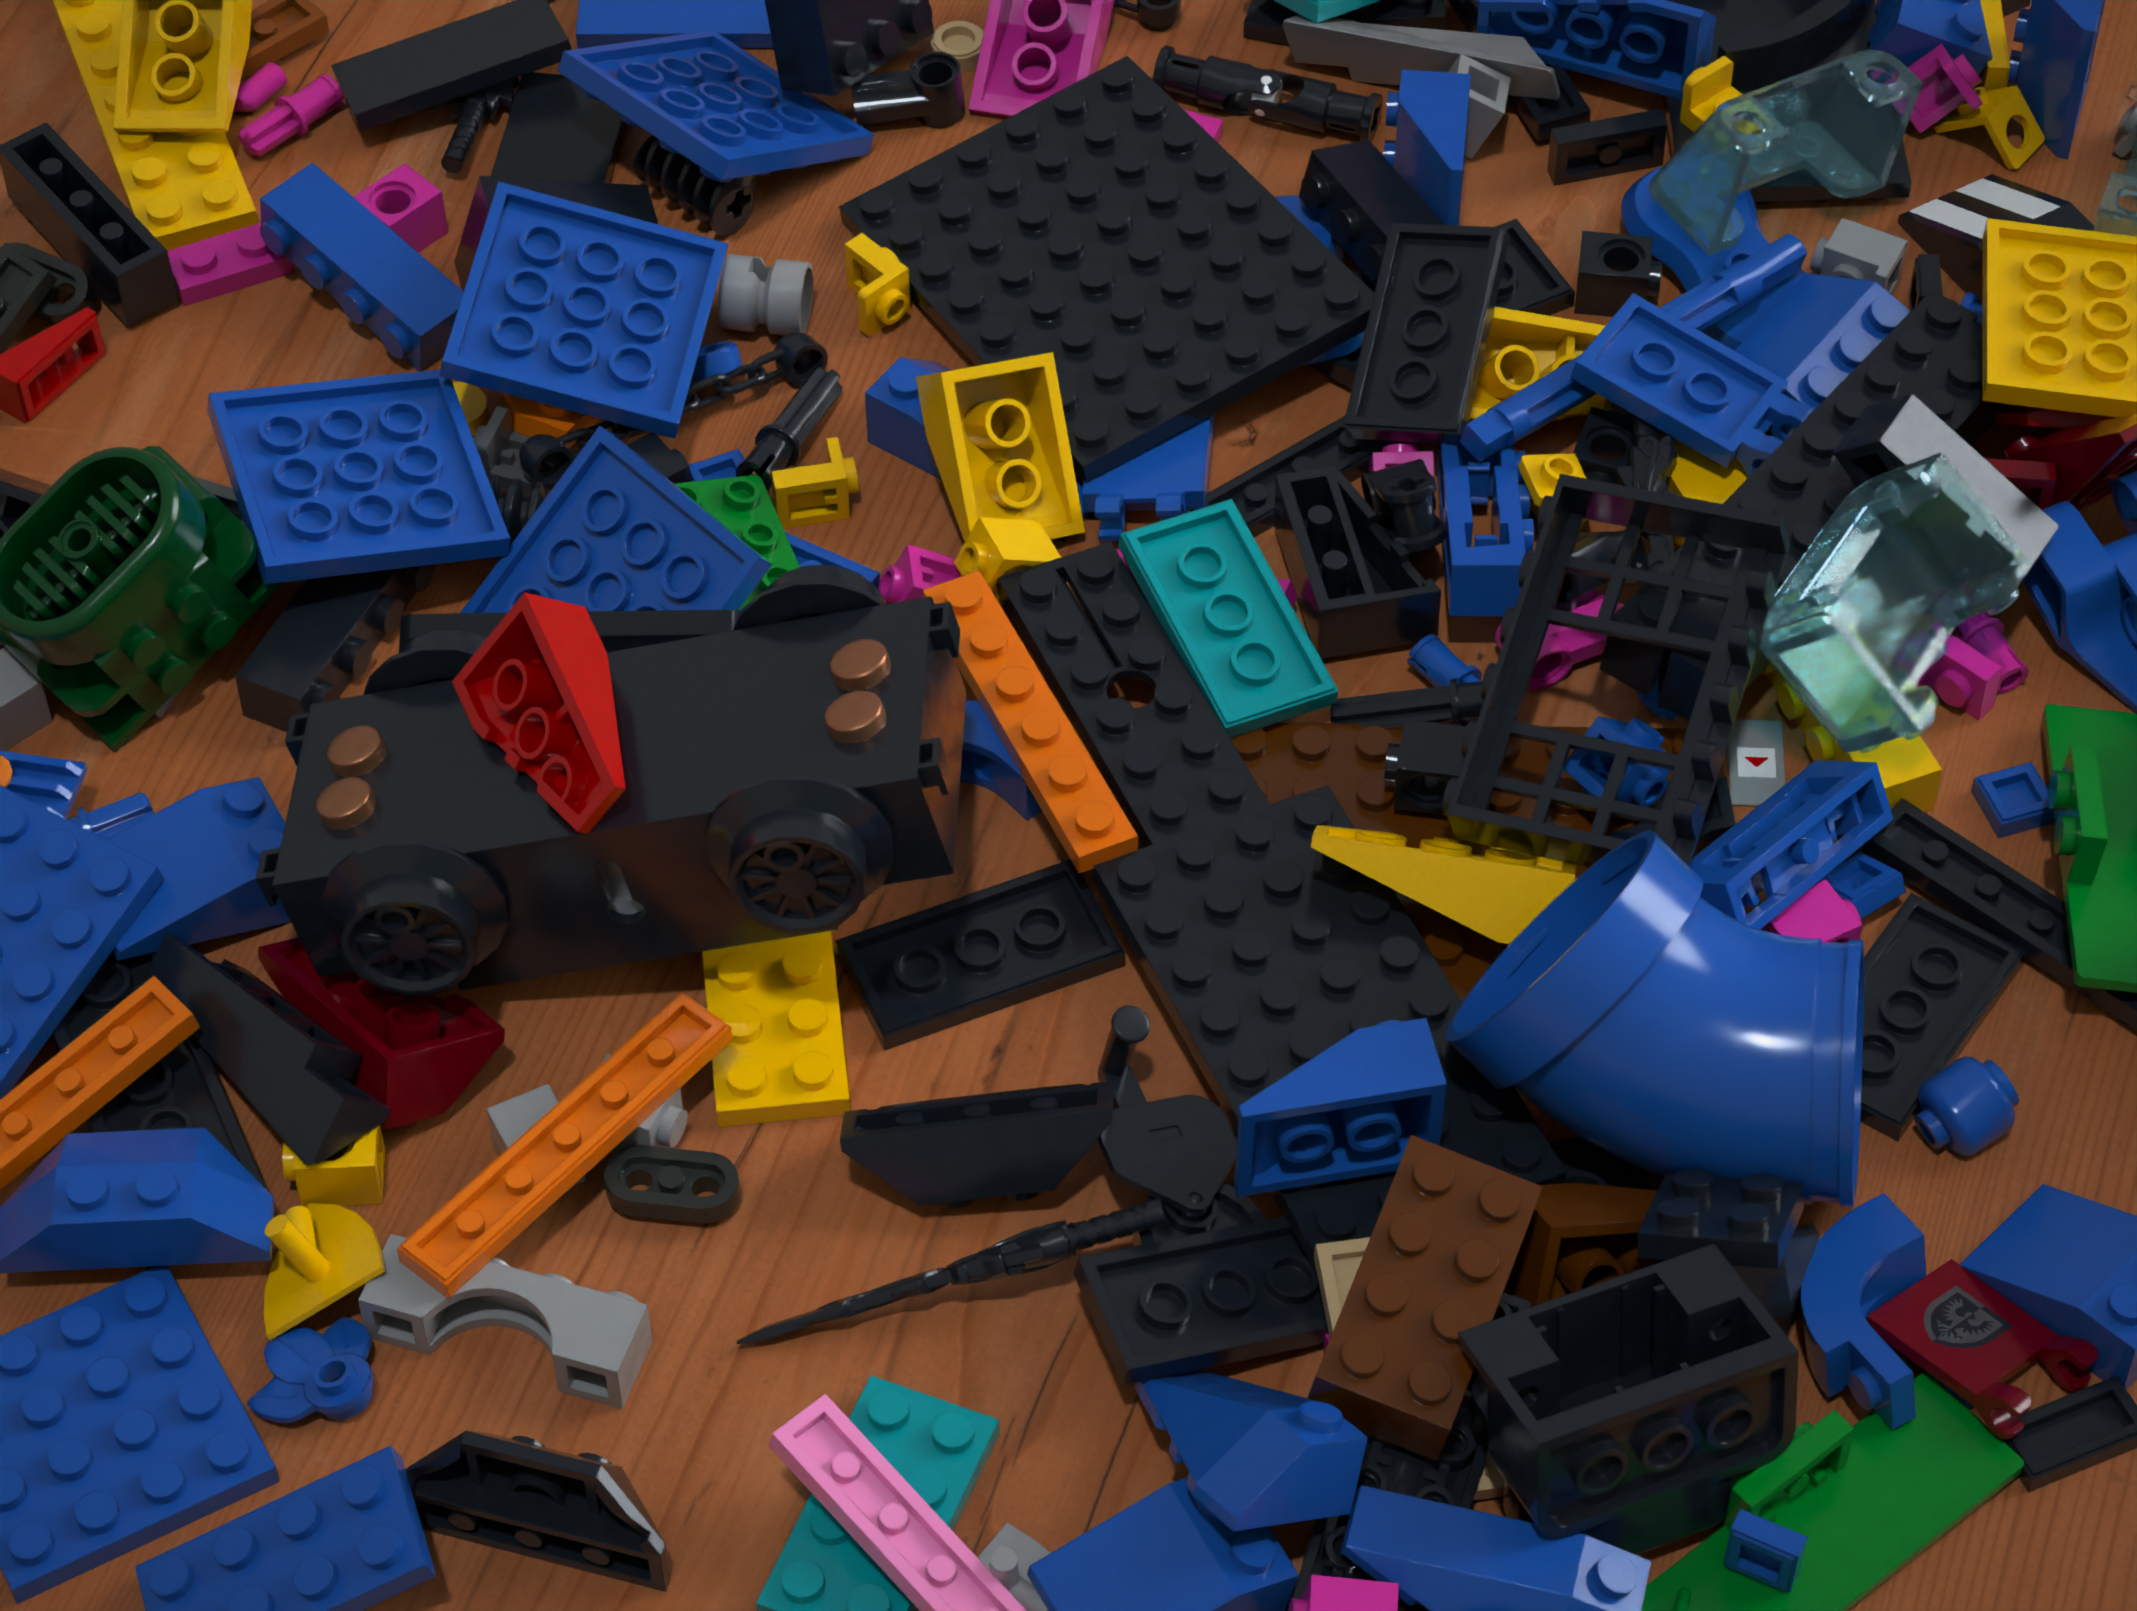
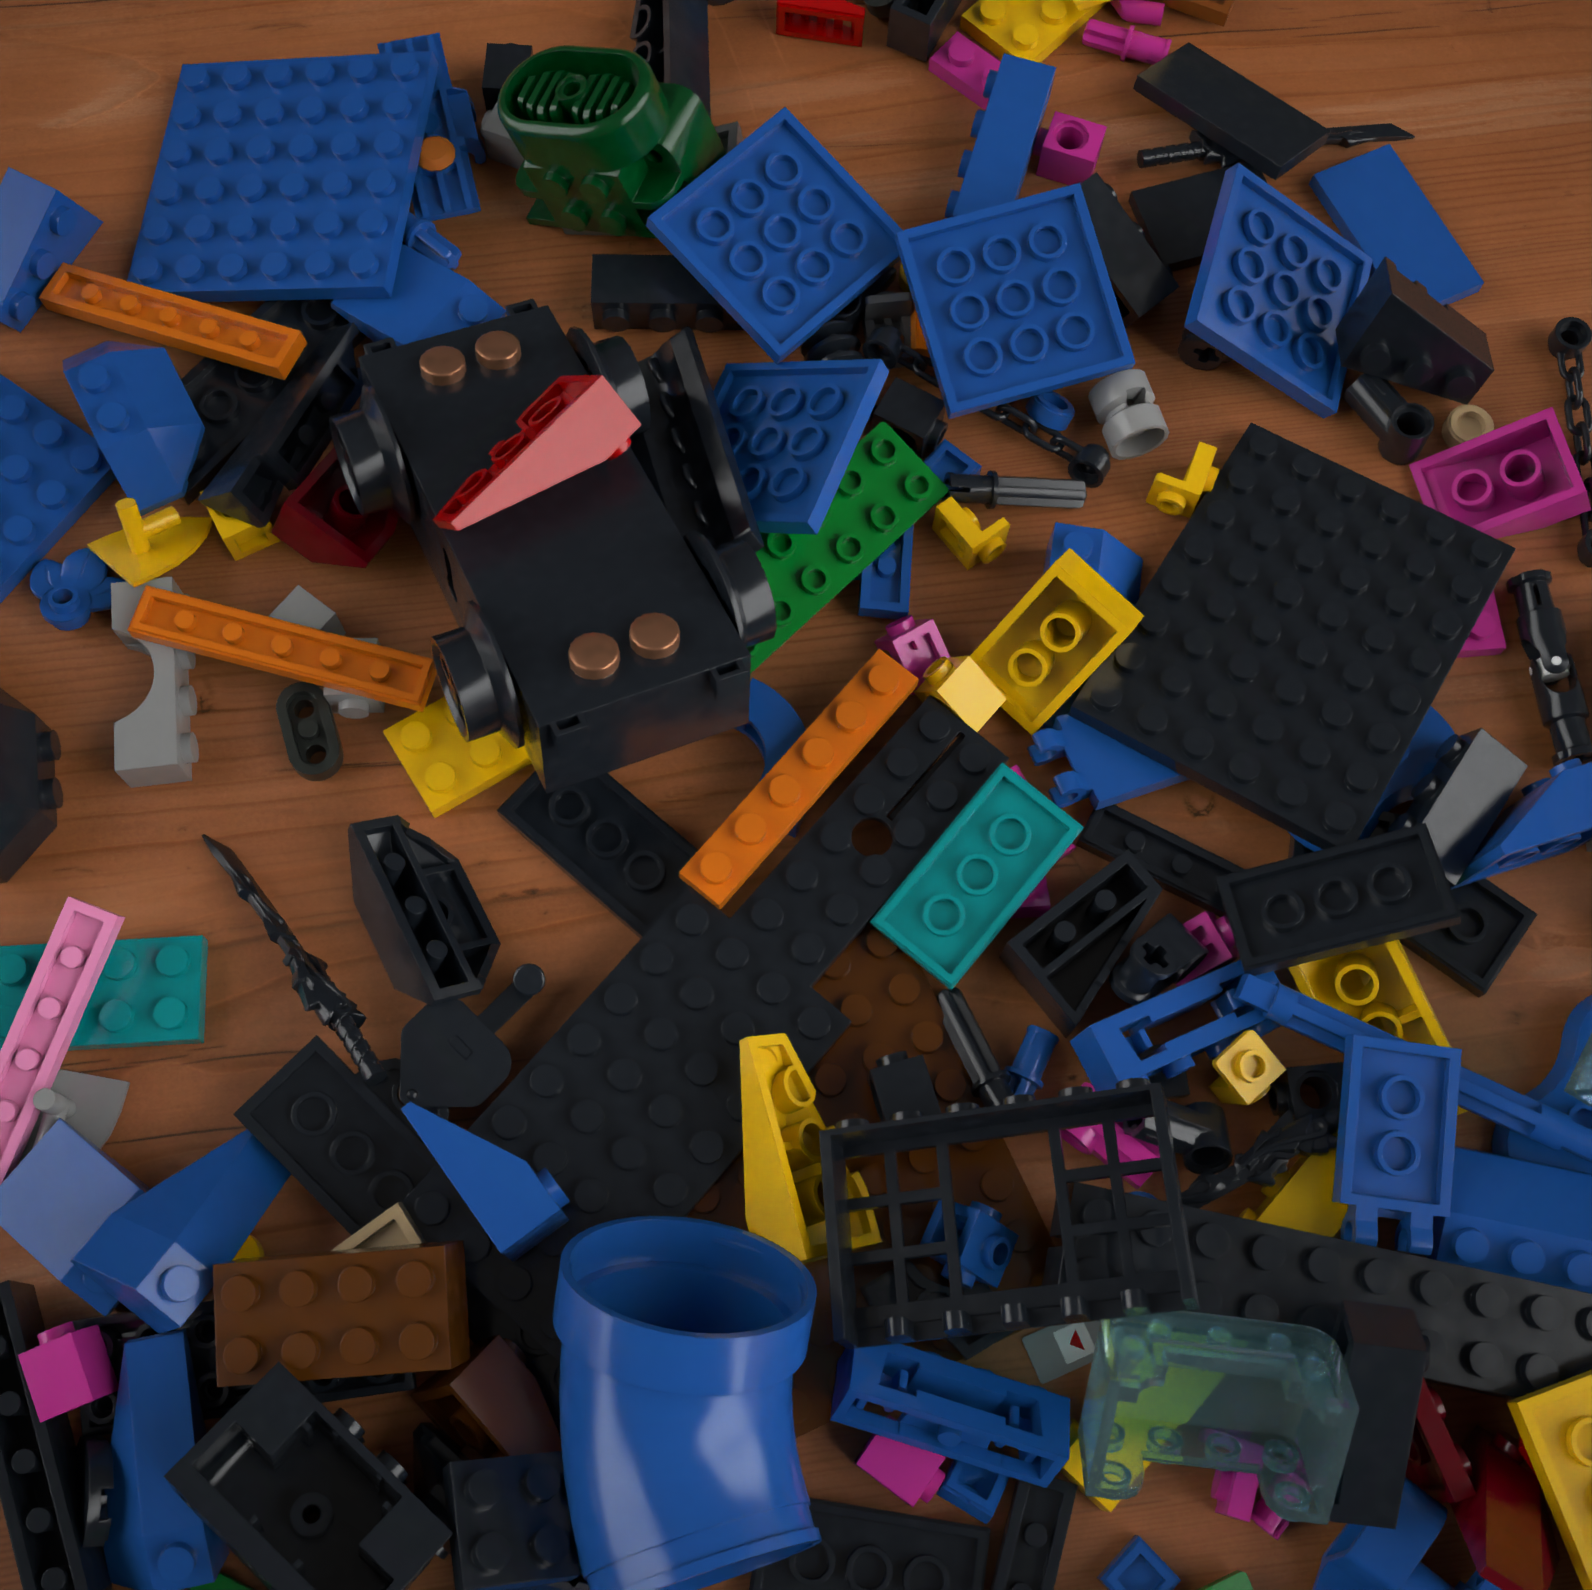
camera: 60 degrees right, 20 degrees up
black brick [1574,231,1662,317] -> none

